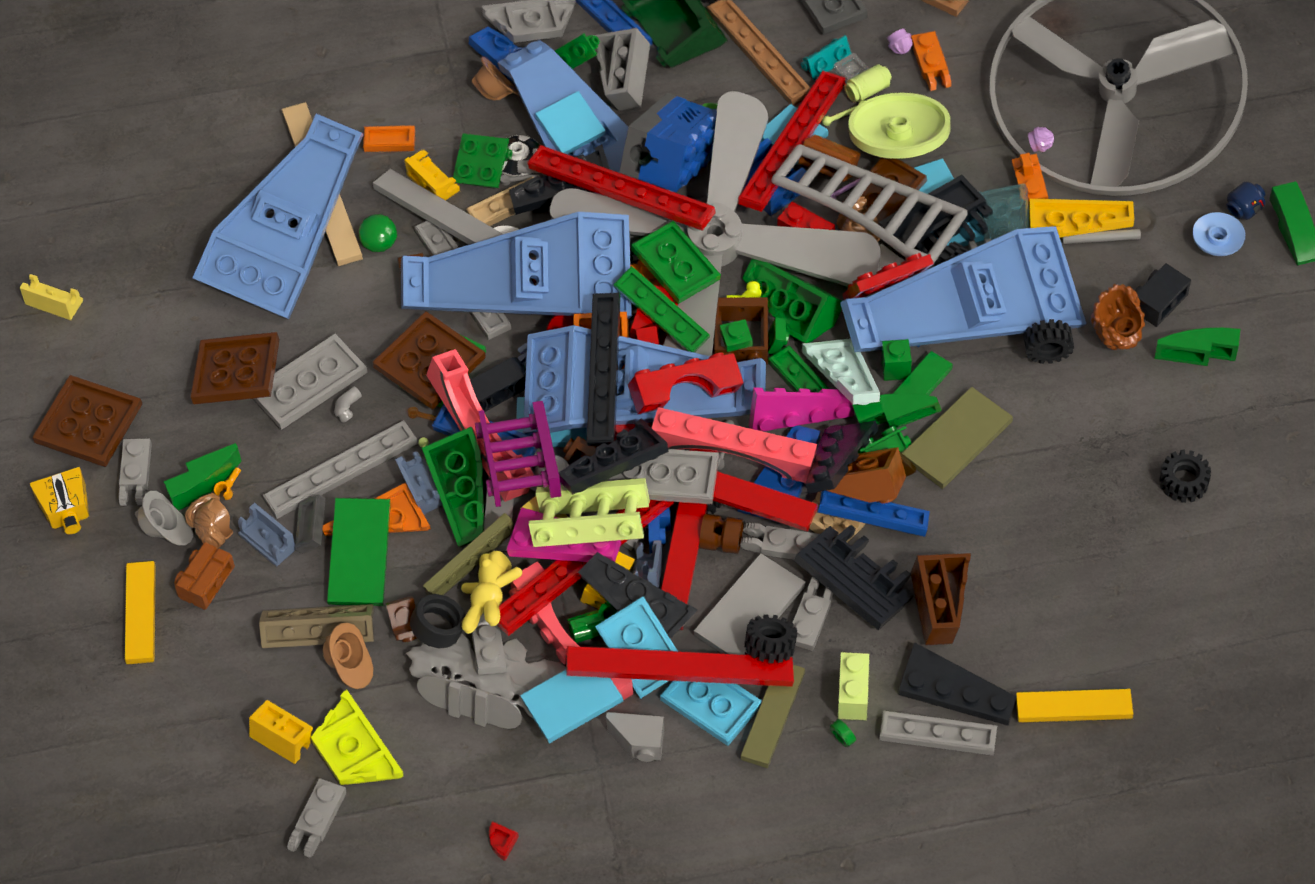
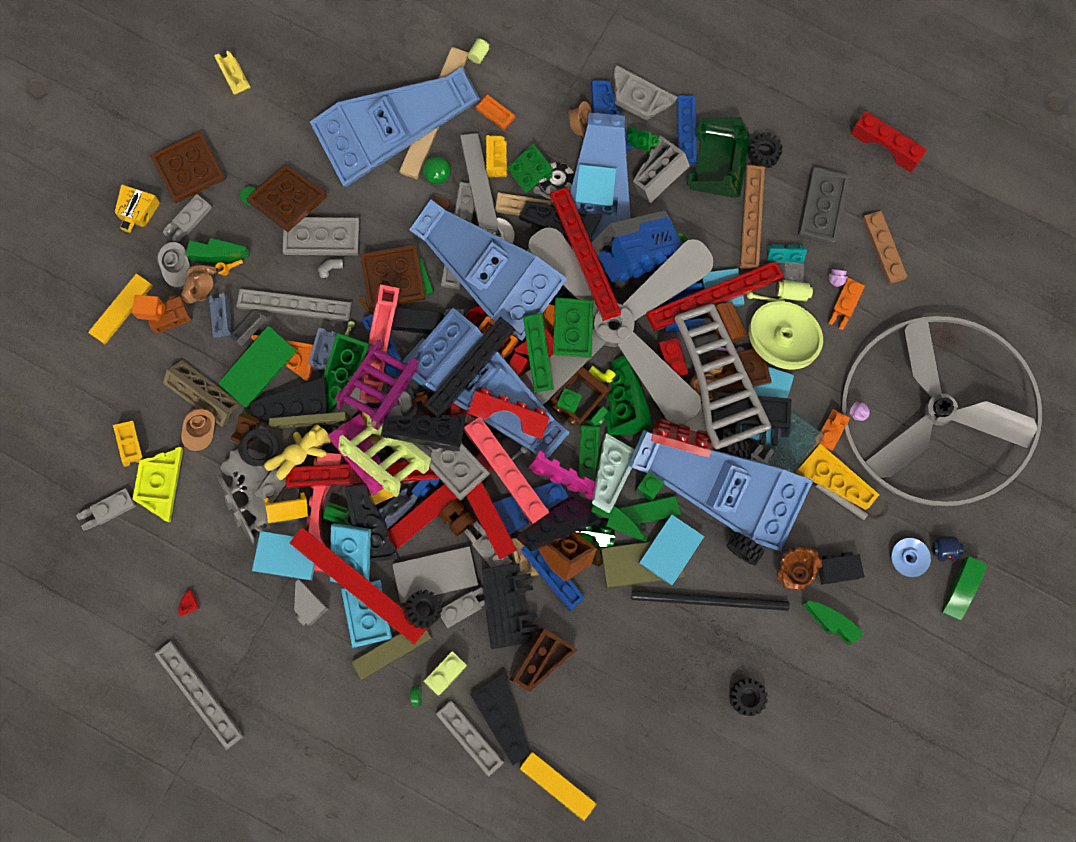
camera: 30 degrees right, 20 degrees up
none -> orange brick [132,295,165,321]
none -> green tile [240,186,257,206]
none -> black wing [250,377,328,422]
none -> yellow hinge [264,492,308,523]
none -> yellowish green piece [467,39,489,64]
none -> black piece [631,590,790,611]
none -> medium azure tile [639,515,704,586]

